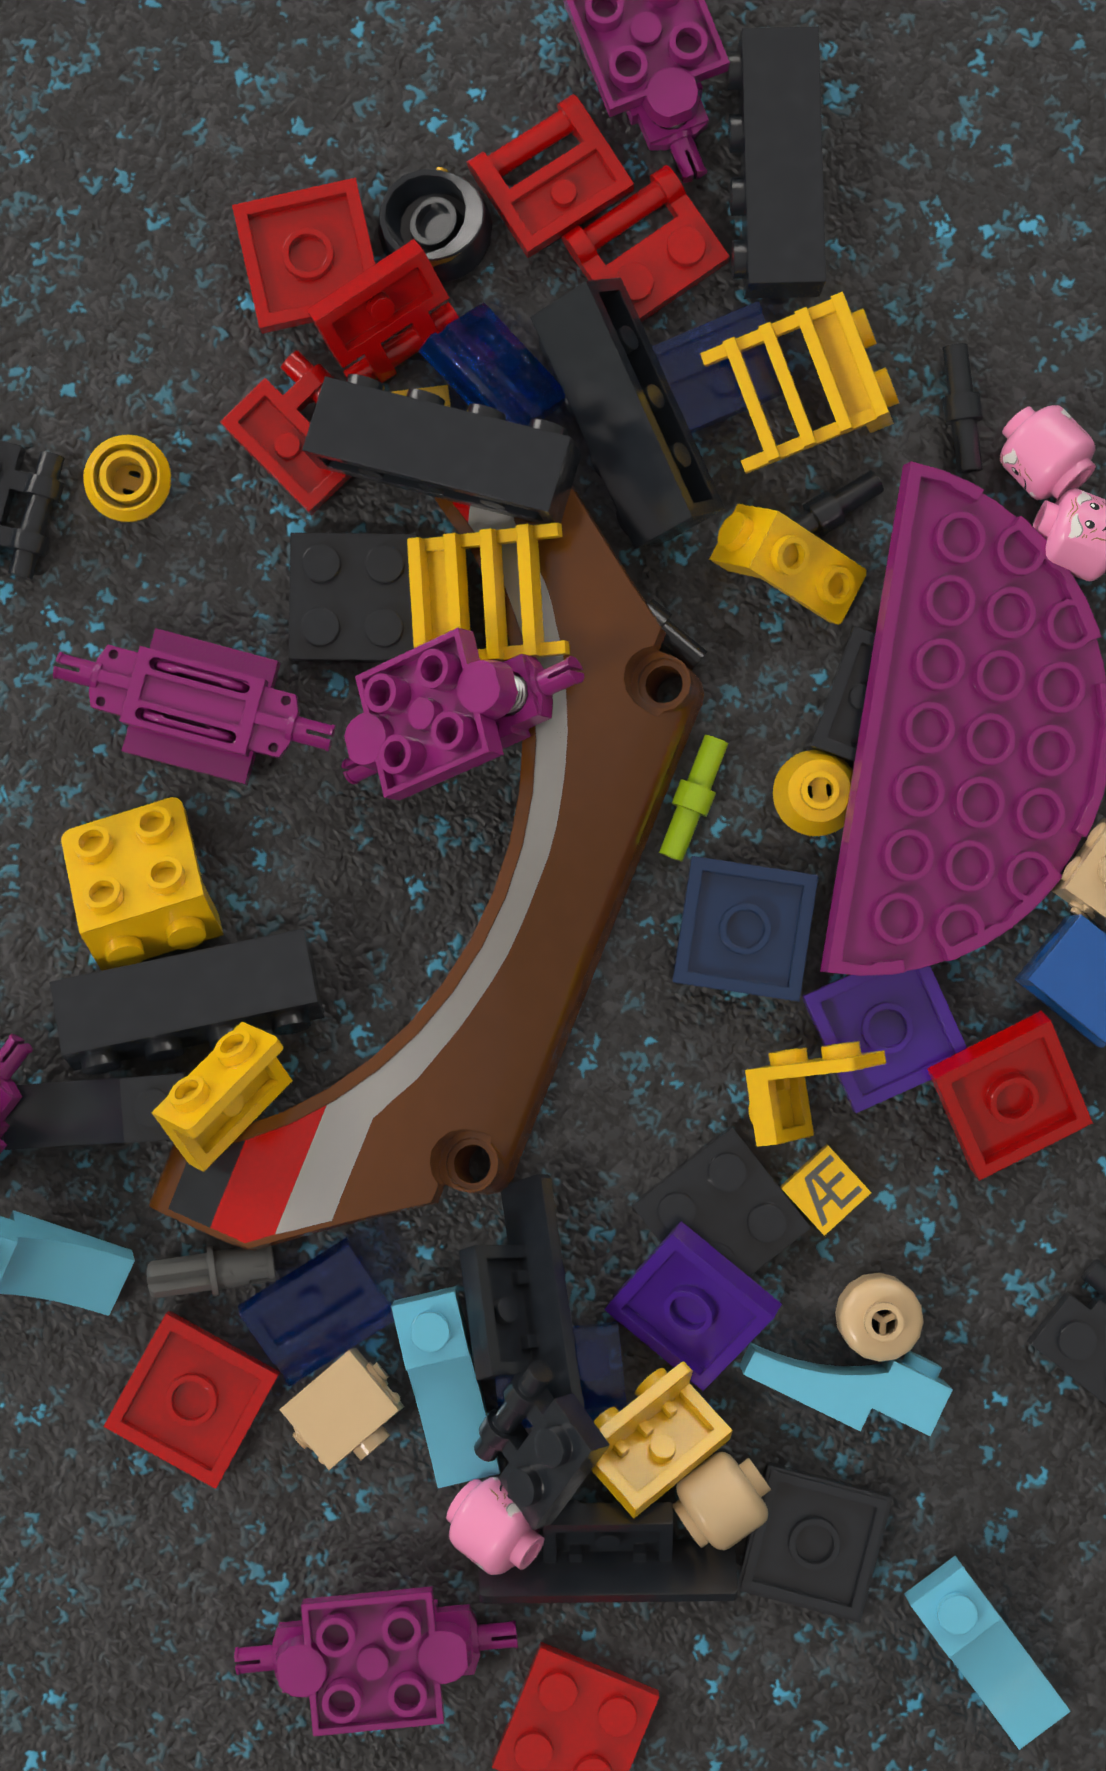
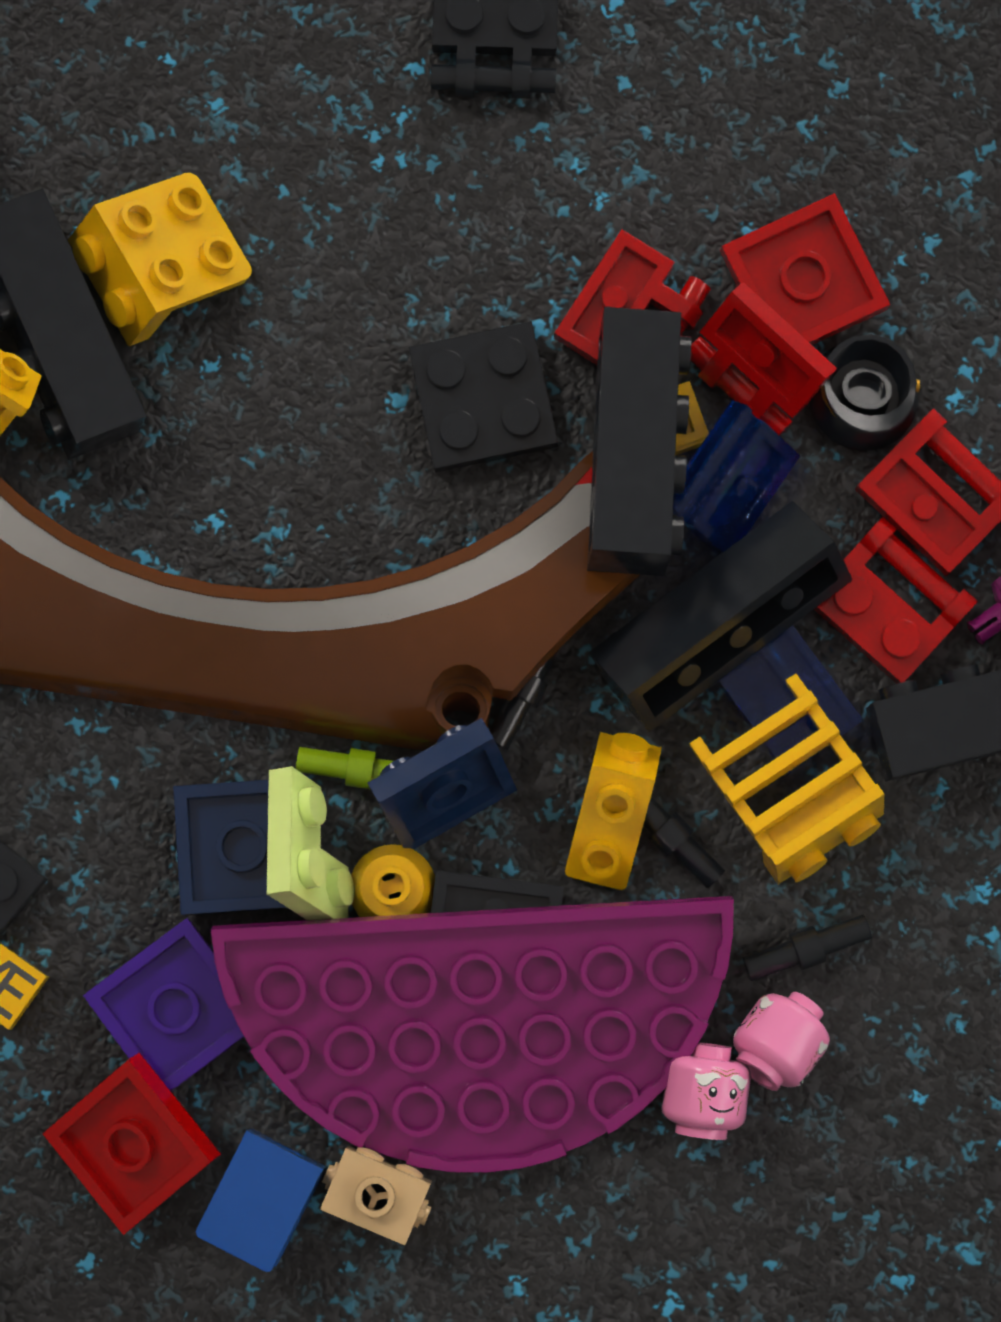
camera: 75 degrees right, 5 degrees down
magenta piece [53,628,336,786] -> none
yellow cone [84,435,171,522] -> none
magenta piece [341,628,584,801] -> none
yellow plate [407,523,570,662] -> none
yellow bracket [745,1041,886,1147] -> none
none -> yellowish green plate [267,766,354,920]
none -> dark blue plate [368,718,517,850]

